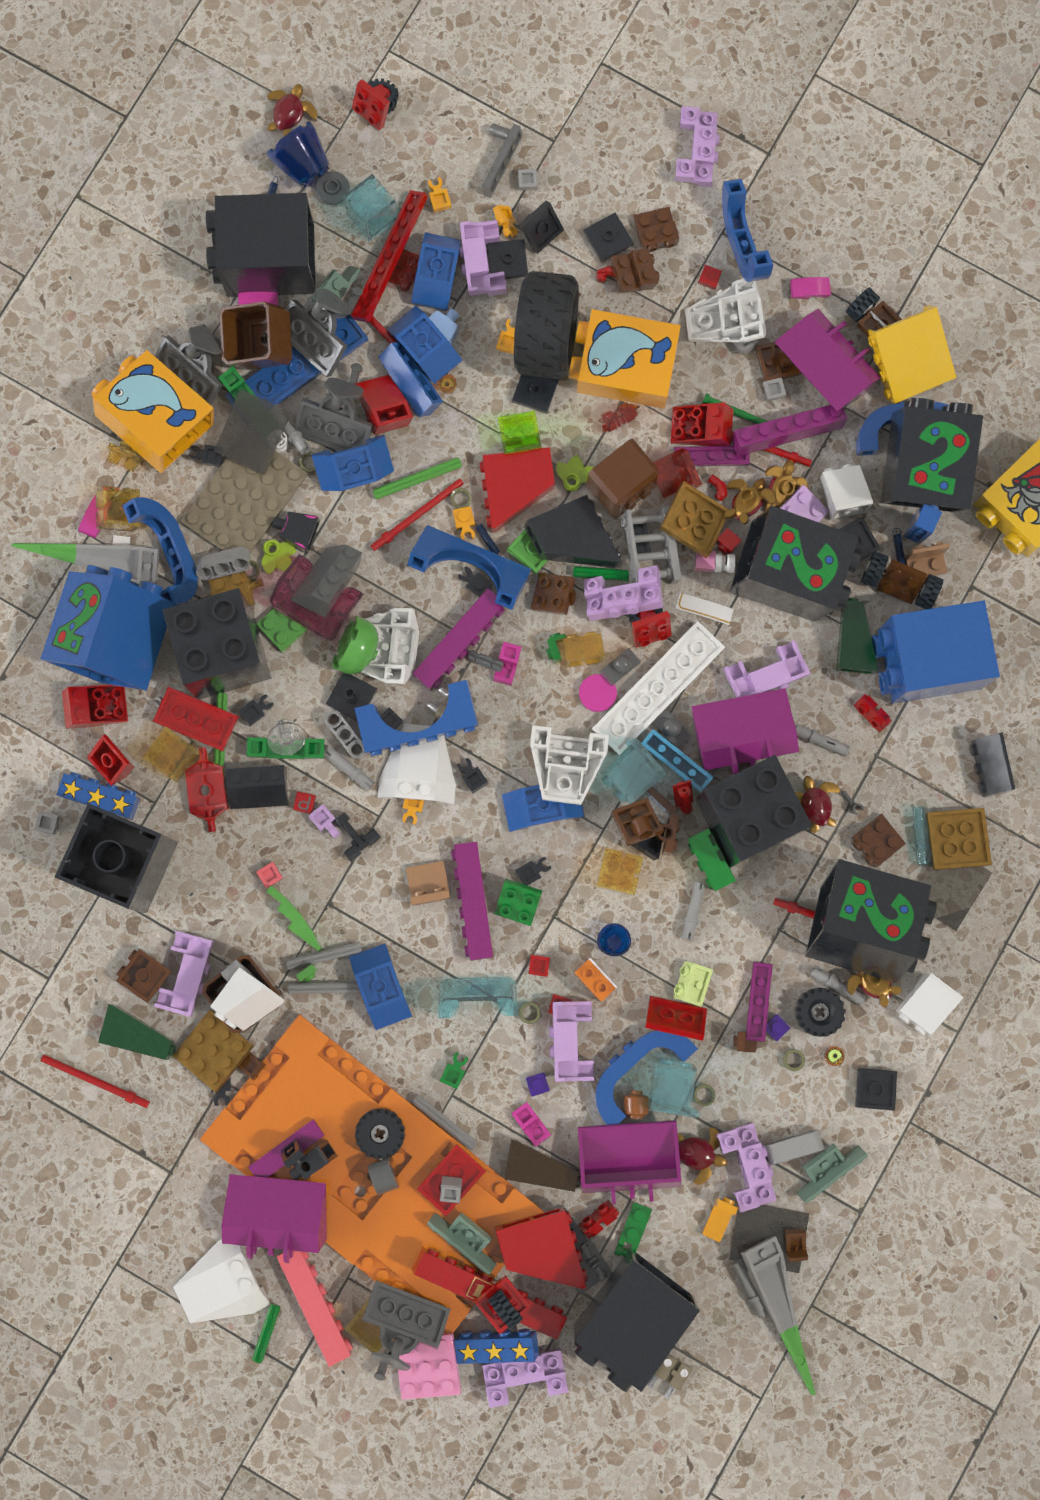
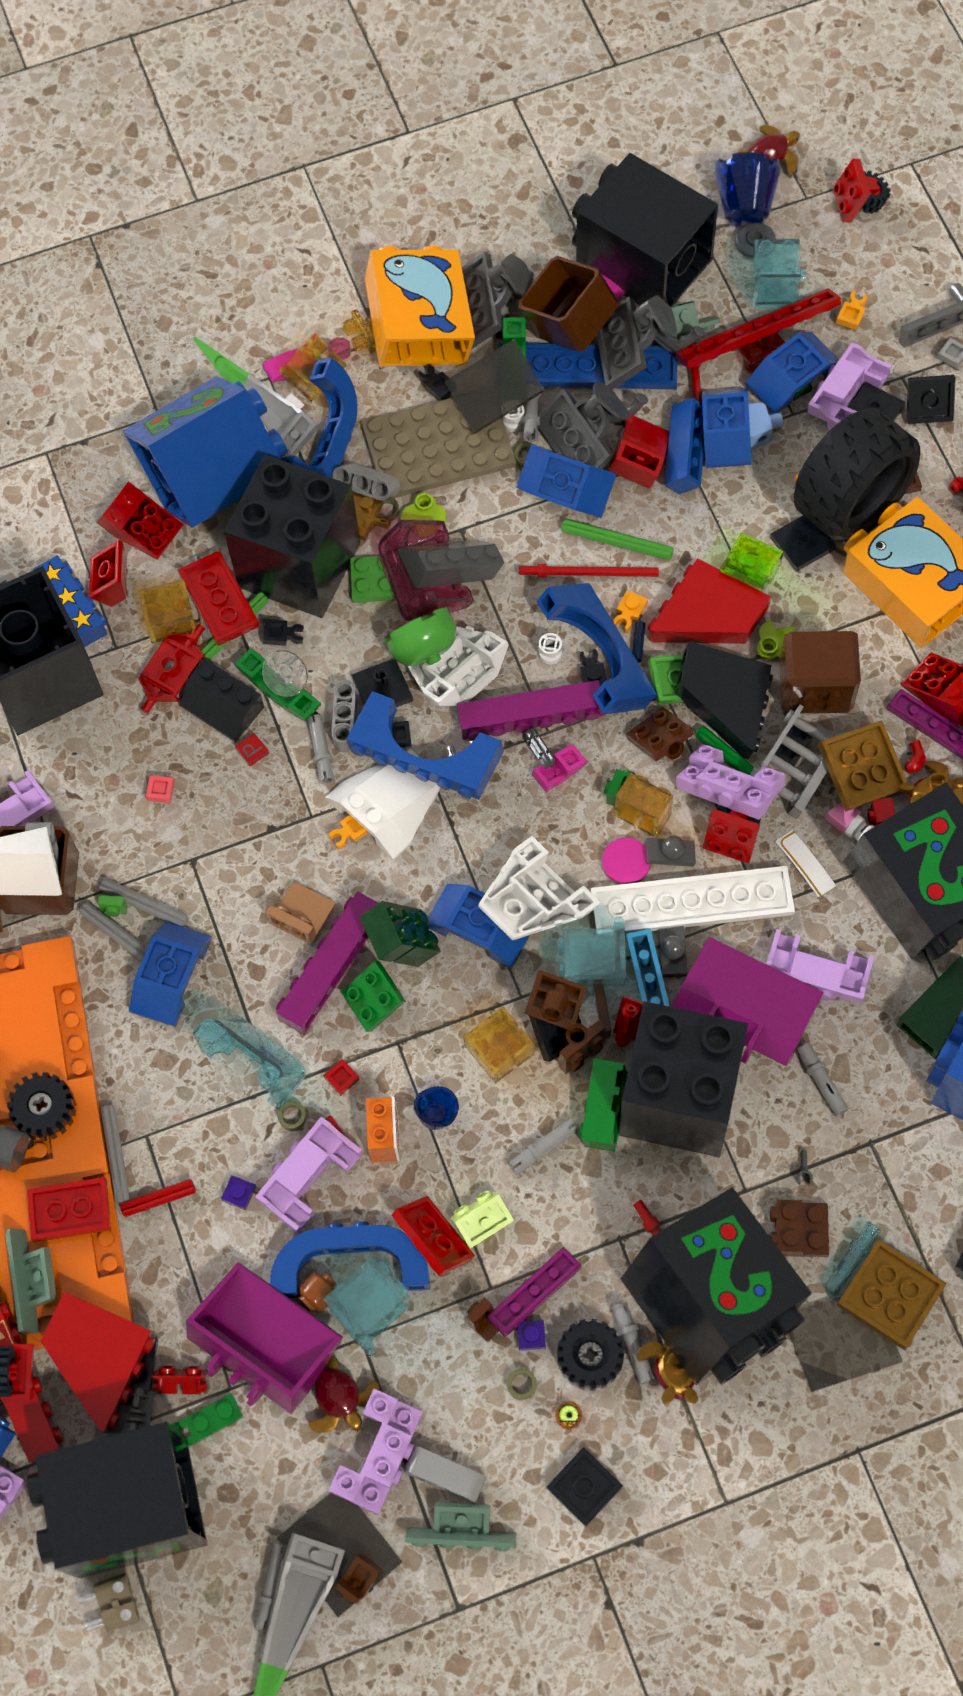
camera: 45 degrees right, 15 degrees down
bright green slope [266,886,323,952] -> none
black torso [272,512,320,554] -> none
lavender plate [308,804,340,839] -> none
black bar [334,812,381,862] -> none
clear orange tile [438,374,457,394] -> none
green plate [440,1052,468,1089] -> none
light grey slope [440,1176,462,1203] -> none
olive piece [451,488,471,509] -> none
black plate [457,758,488,794] -> none
light orange plate [493,205,518,238] -> none
dark brown slope [505,1138,581,1192] -> none
dark pink slope [511,1102,552,1147] -> none
black plate [515,857,551,885] -> none
clear red hinge [598,402,640,432] -> none
clear red bracket [653,448,702,498] -> none
olive piece [693,1084,716,1106] -> none
light orange bracket [702,1197,738,1242] -> none
dark red animal [795,776,840,833] -> none
red hinge [853,694,892,733] -> none
white slope [896,973,963,1035] -> none
none -> red axle [120,1179,196,1217]
none -> clear pink tile [328,337,351,360]
none -> dark green piece [359,901,441,967]
none -> white wheel [539,633,562,665]

